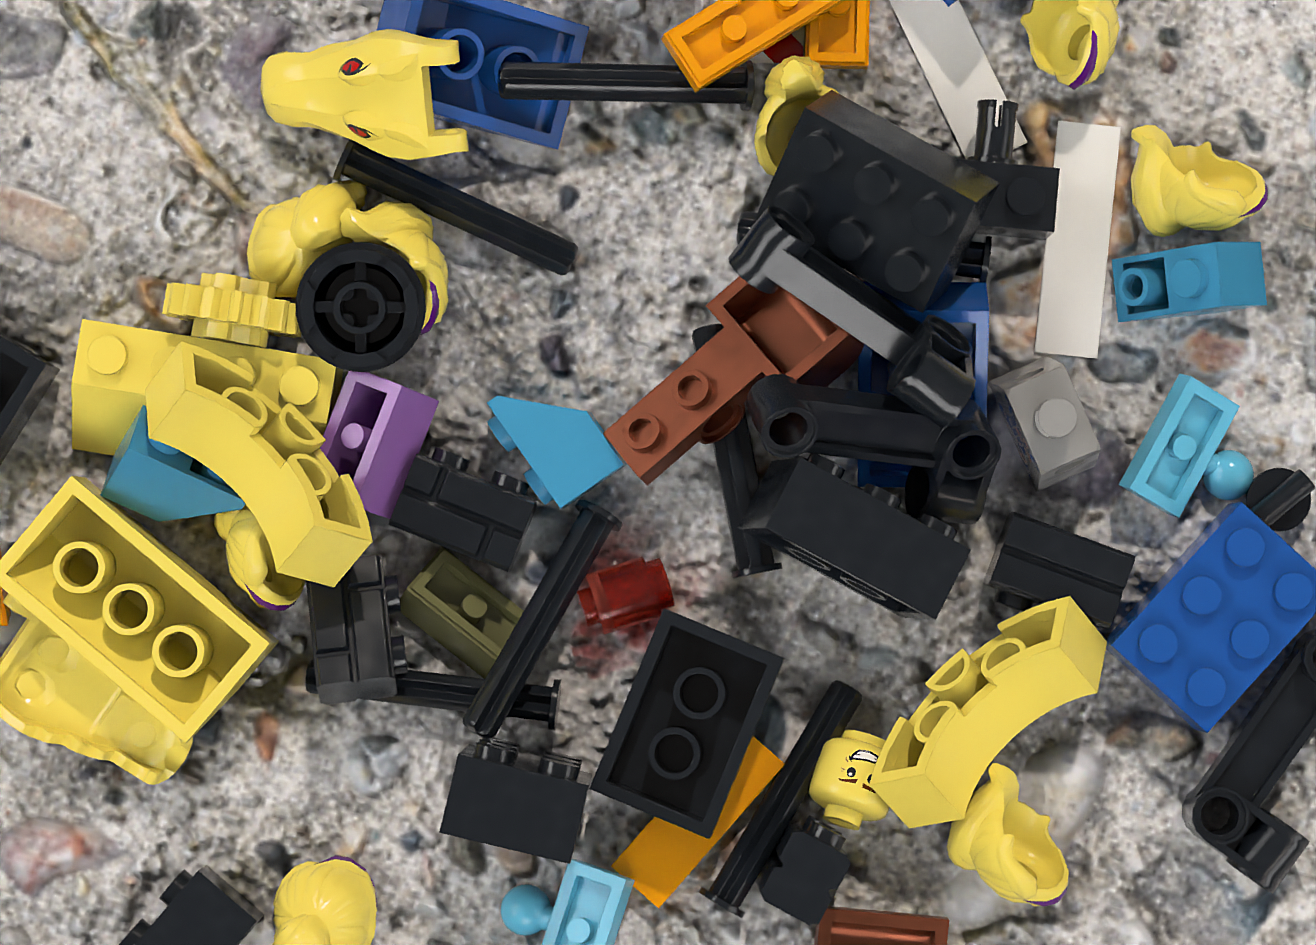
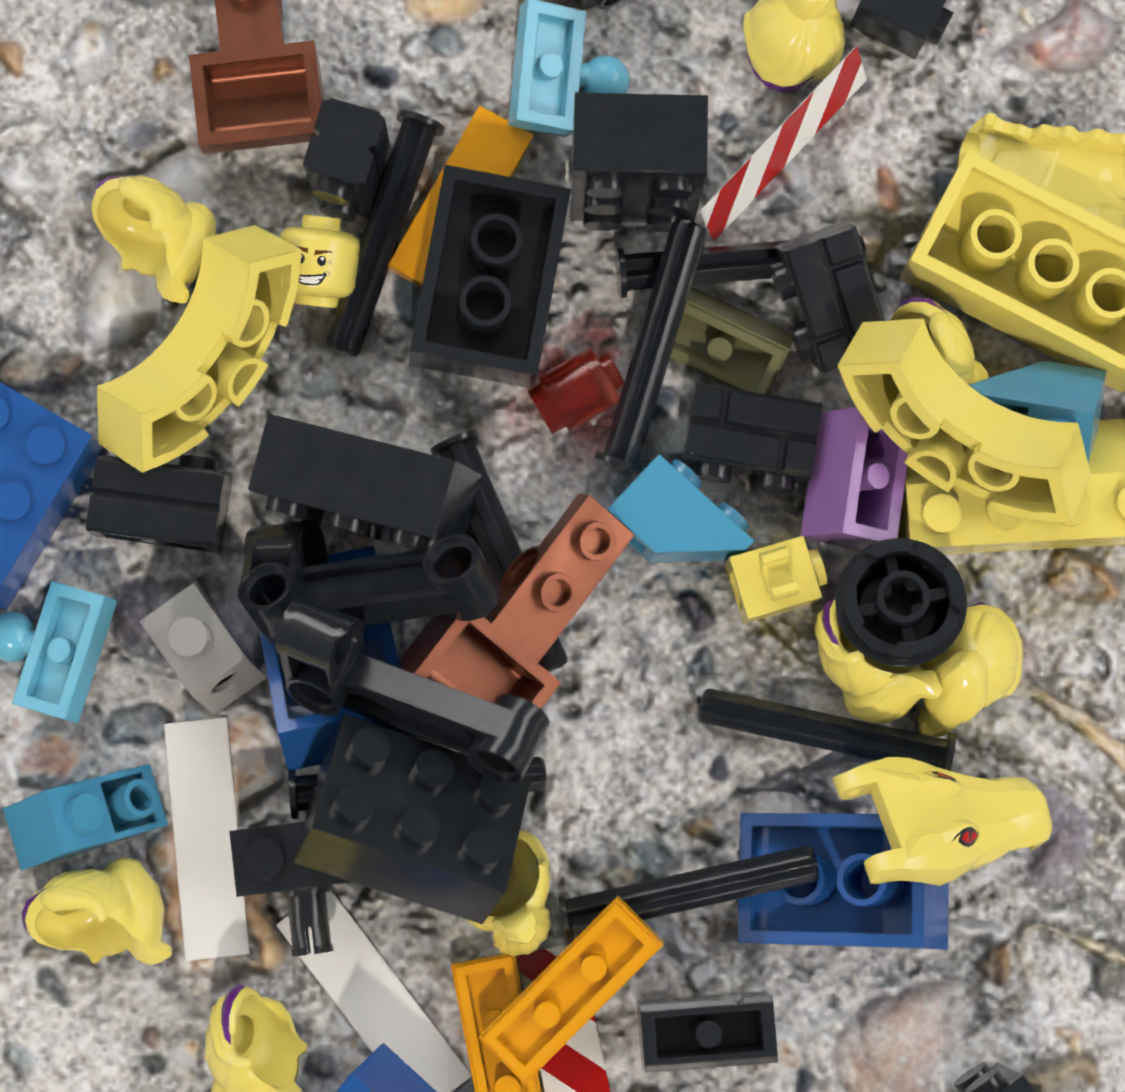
camera: 165 degrees right, 5 degrees down
light yellow gear [162,273,301,349] -> none
none -> sticker [699,45,867,242]
none -> light yellow brick [724,536,828,624]

